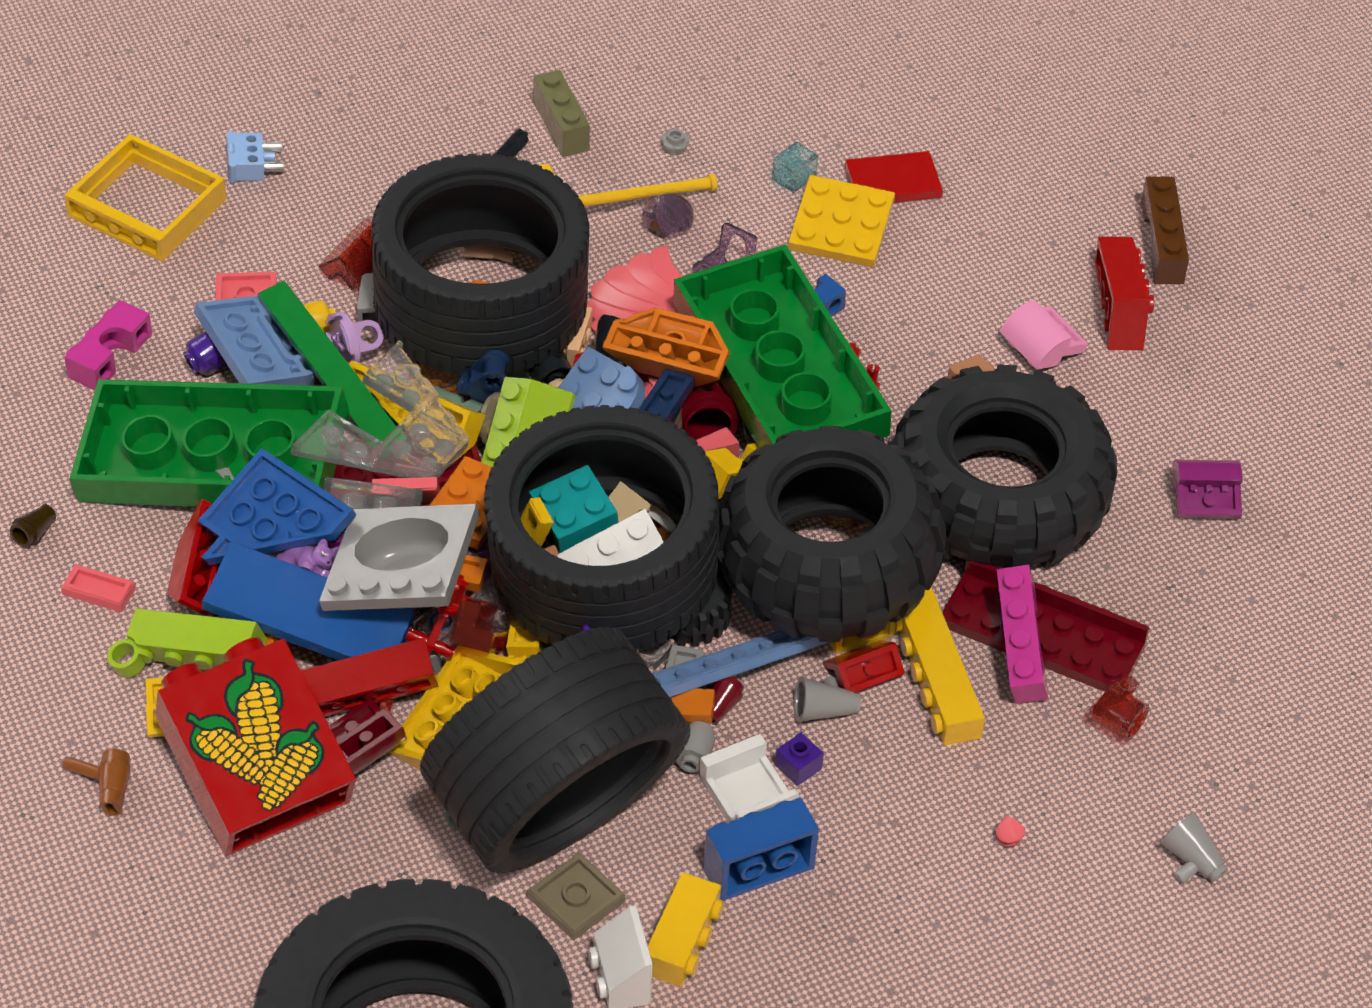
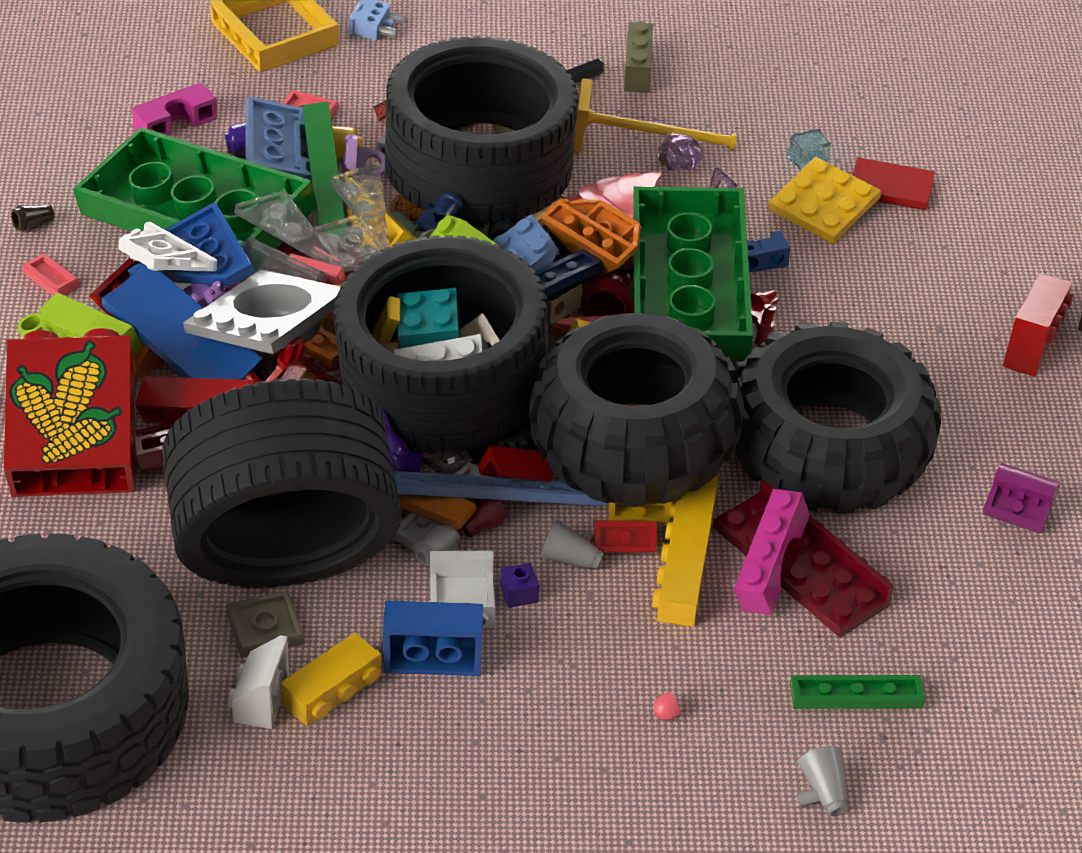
camera: 25 degrees right, 5 degrees down
light grey plate [661,129,690,155] -> none
bright pink brick [1000,300,1088,369] -> none
clear red piece [1092,676,1150,741] -> none
none -> white wing [119,222,218,271]
none -> red panel [477,445,552,482]
none -> green plate [790,675,925,709]

